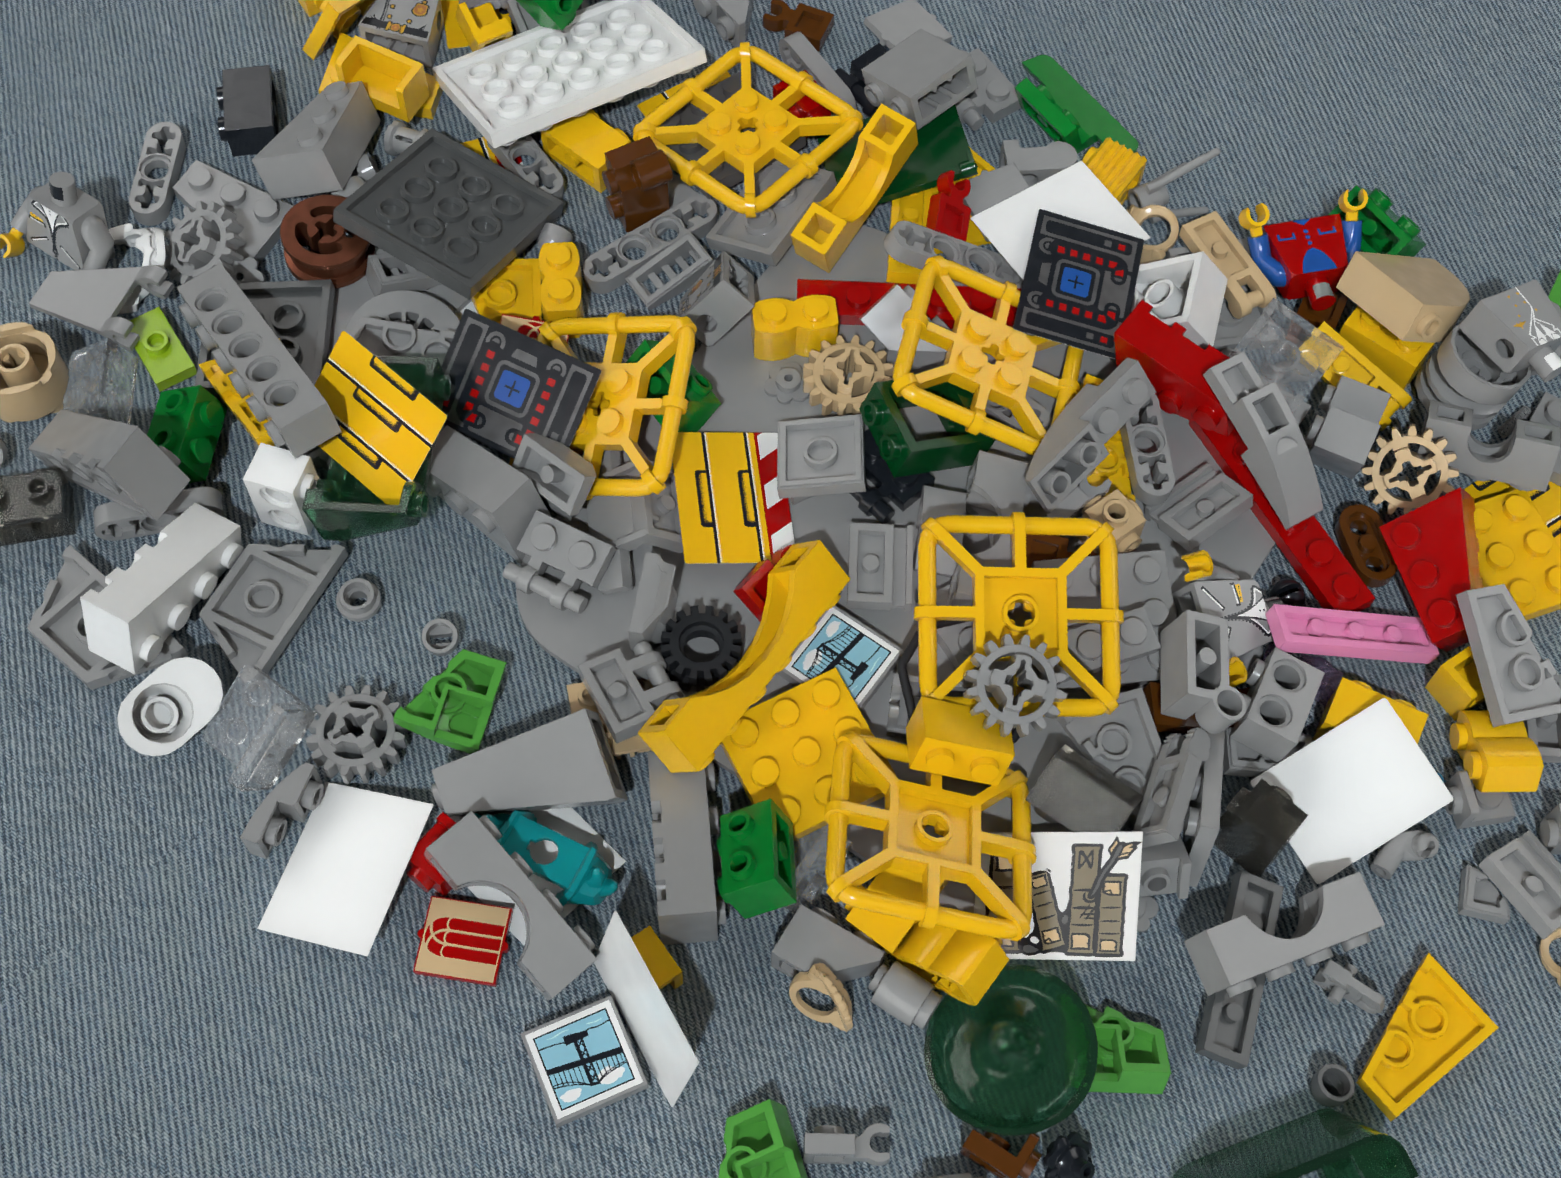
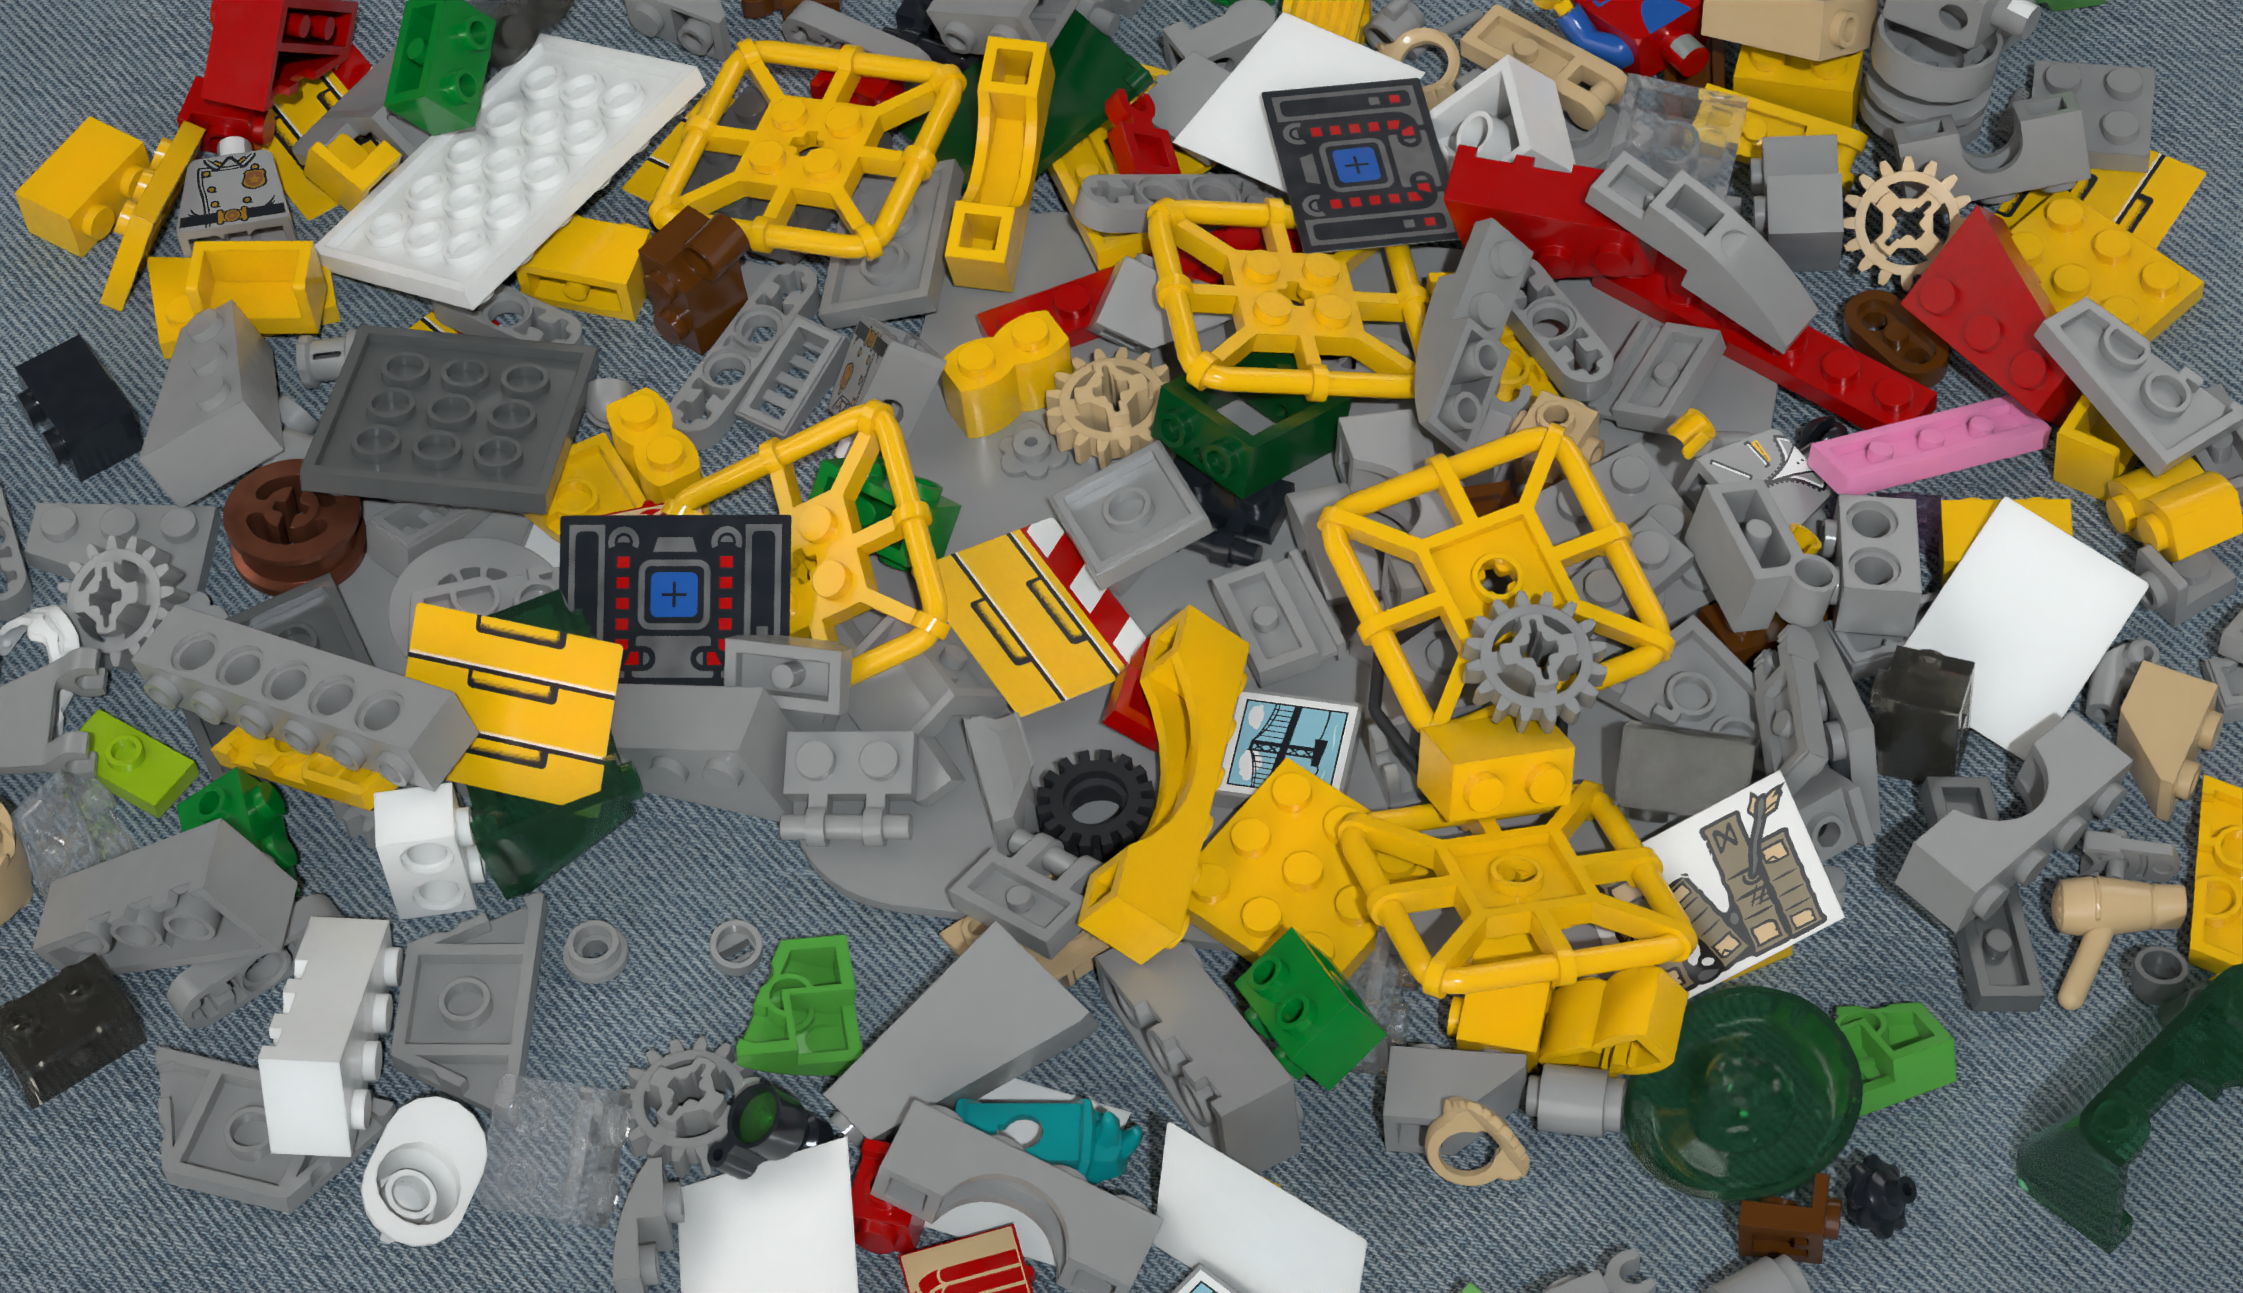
camera: 15 degrees left, 10 degrees down
none -> black piece [707,1083,834,1180]
none -> tan piece [2051,876,2187,1010]
none -> tan slope [2116,660,2224,822]

